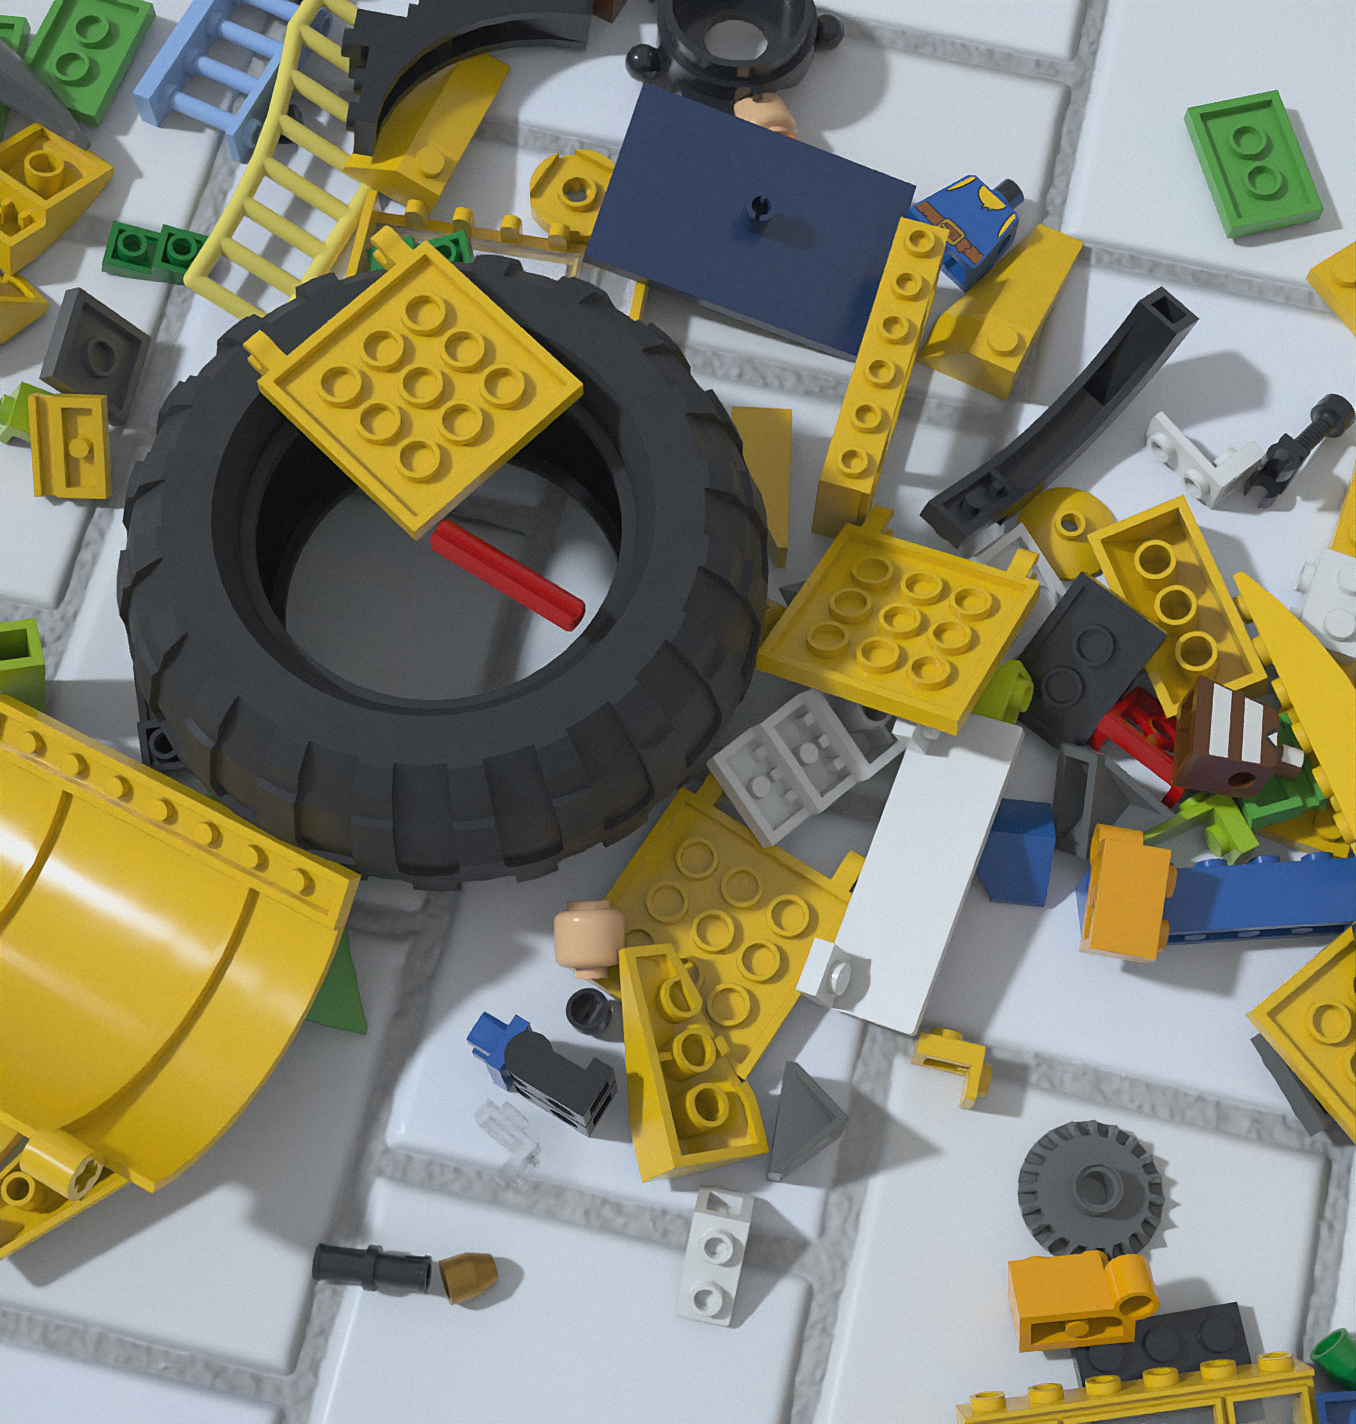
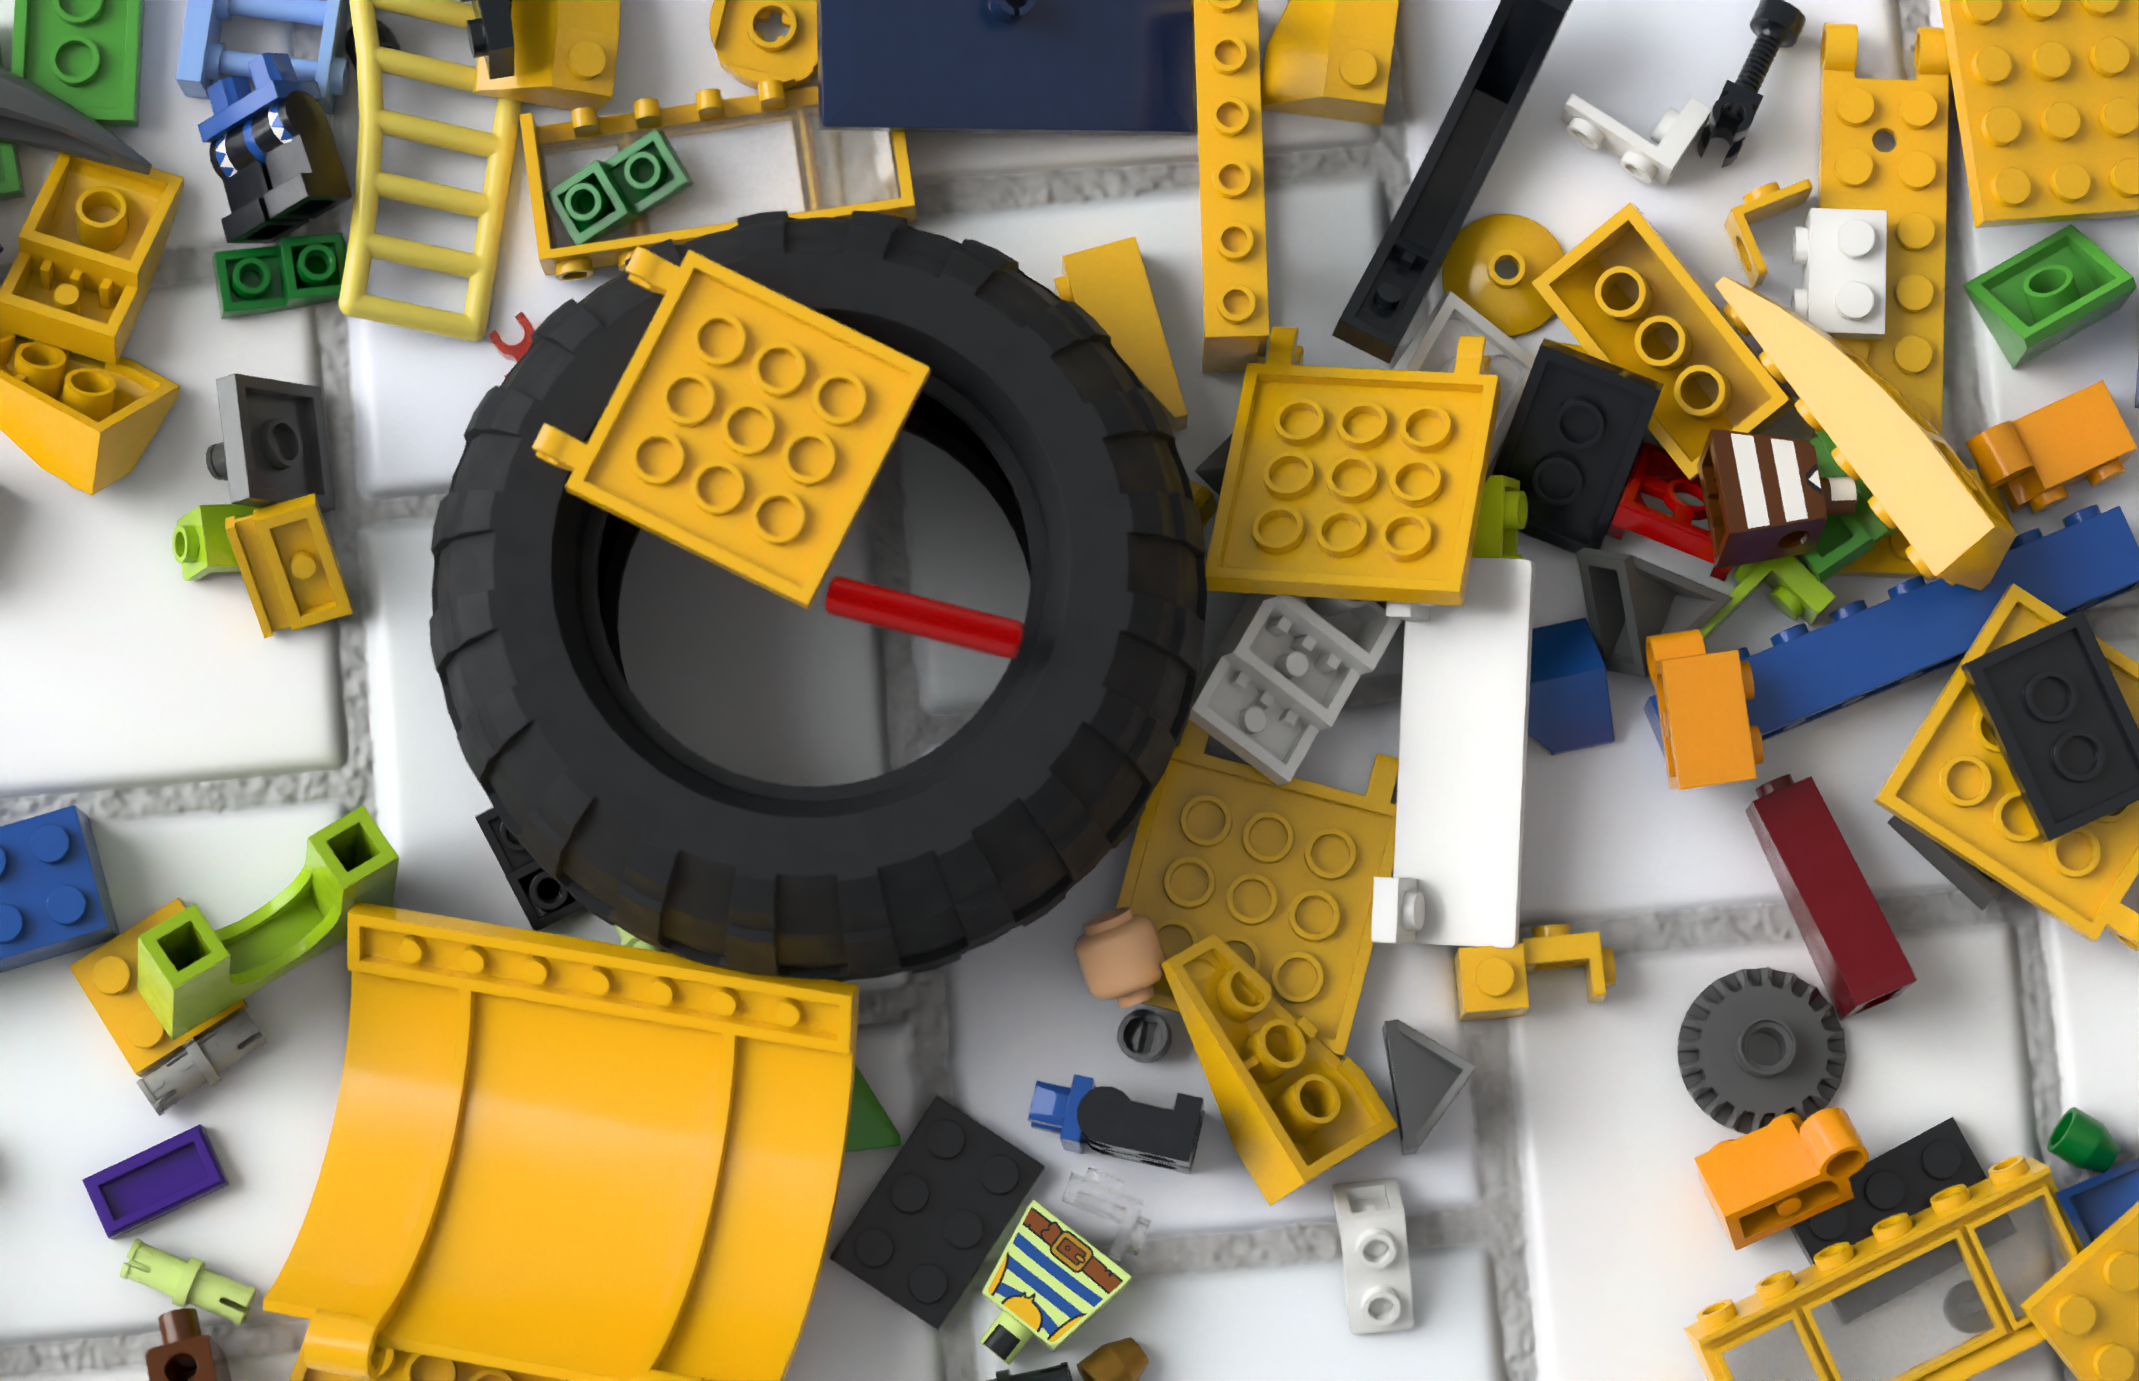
camera: 15 degrees left, 10 degrees up
none -> black hips [198,53,353,244]
none -> black plate [829,1096,1045,1330]
none -> torso [979,1200,1131,1365]
none -> yellow brick [1454,943,1529,1021]
none -> yellow bracket [1724,179,1813,288]
none -> dark red slope [1745,774,1917,1021]

